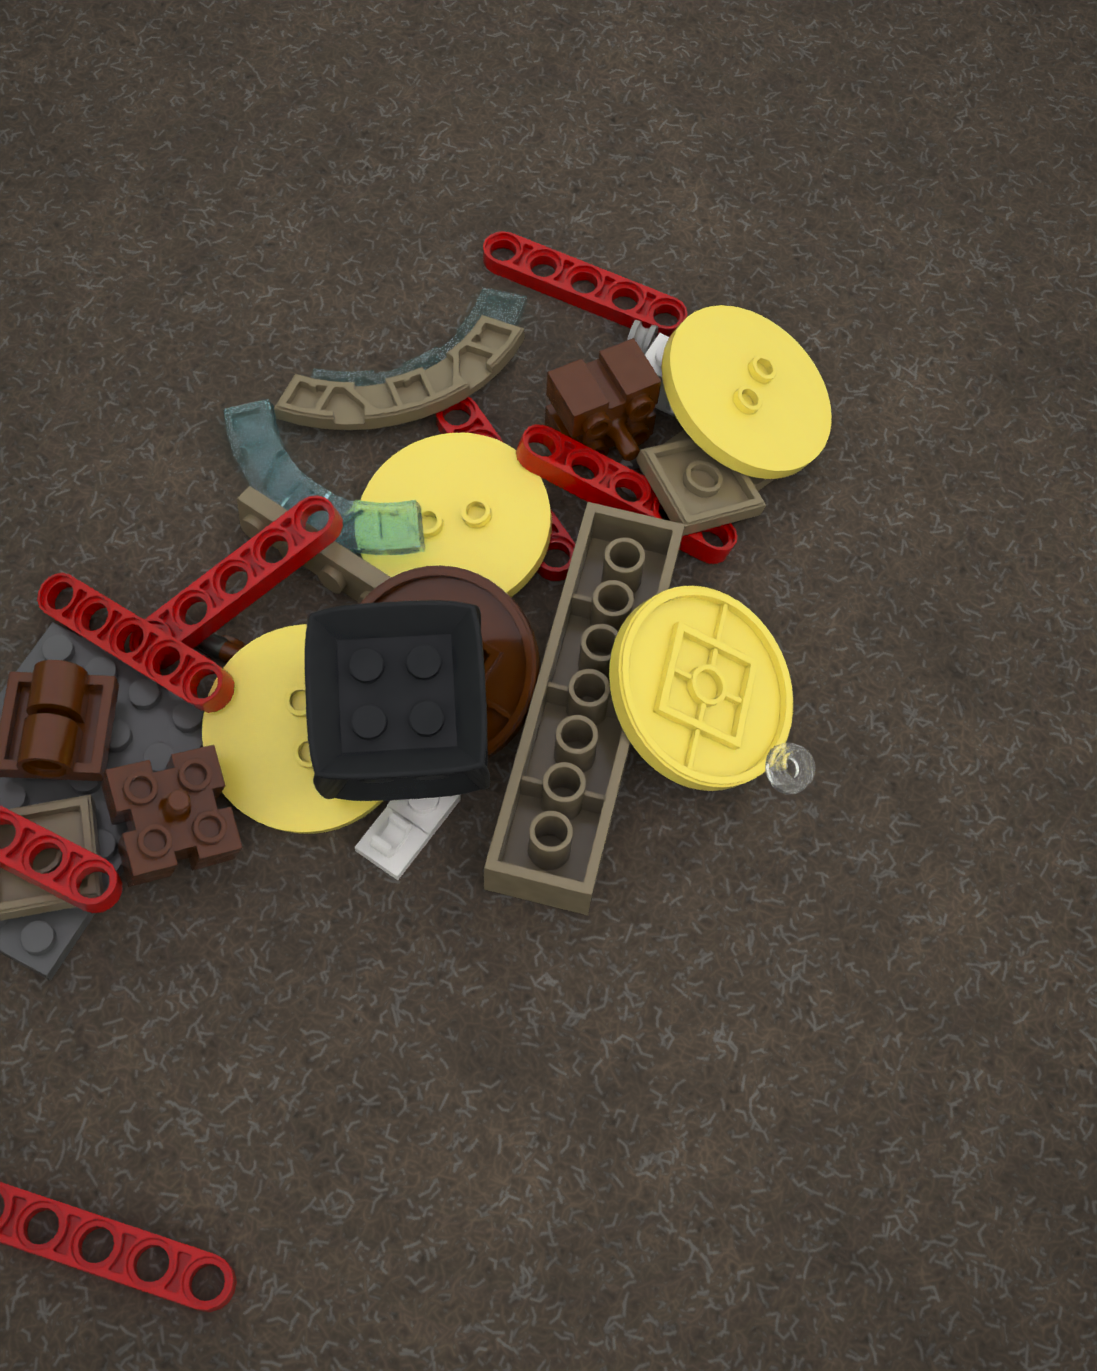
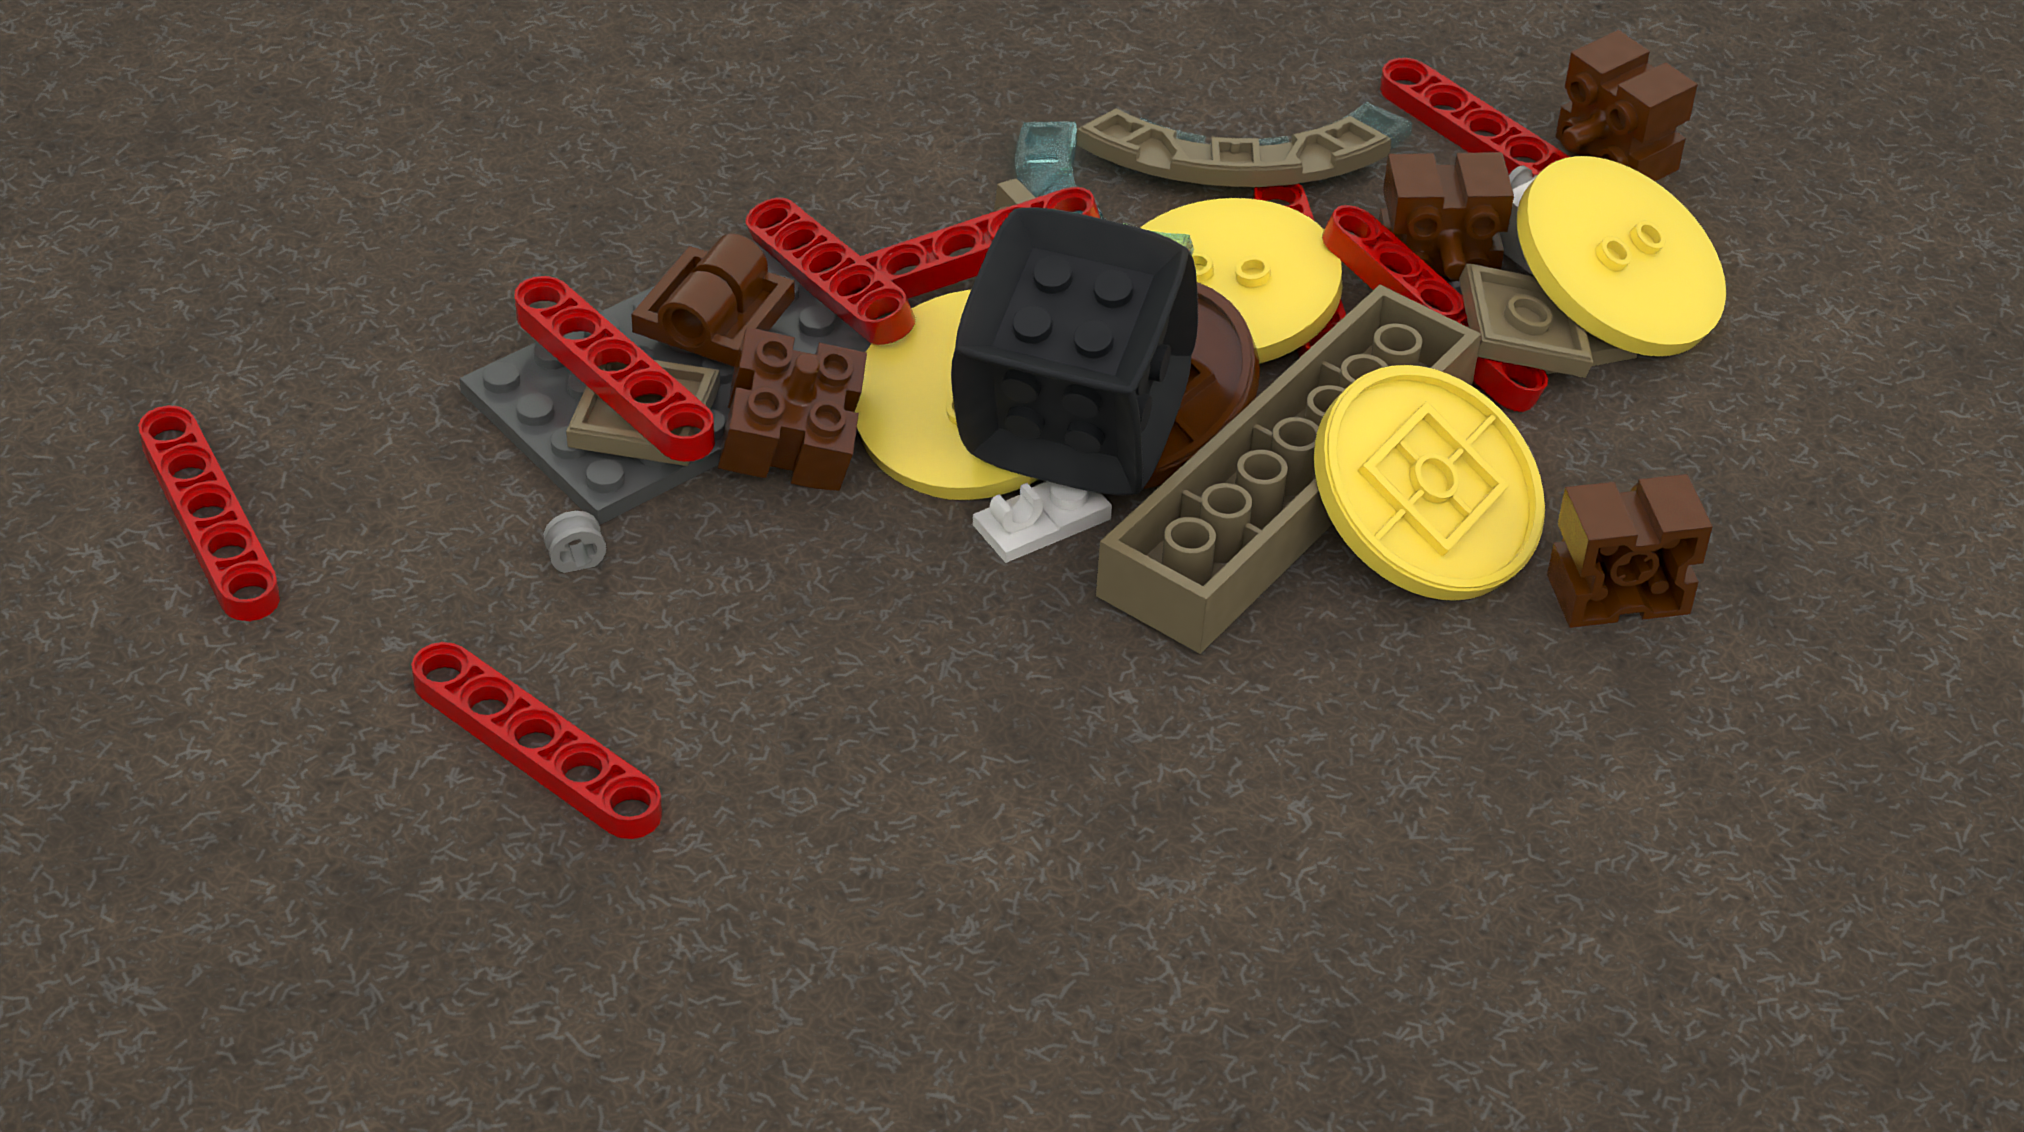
camera: 25 degrees right, 20 degrees down
clear plate [765,742,815,795] -> none
none -> light grey bush [543,510,606,573]
none -> reddish brown brick [1547,474,1713,628]
none -> reddish brown brick [1555,30,1698,181]

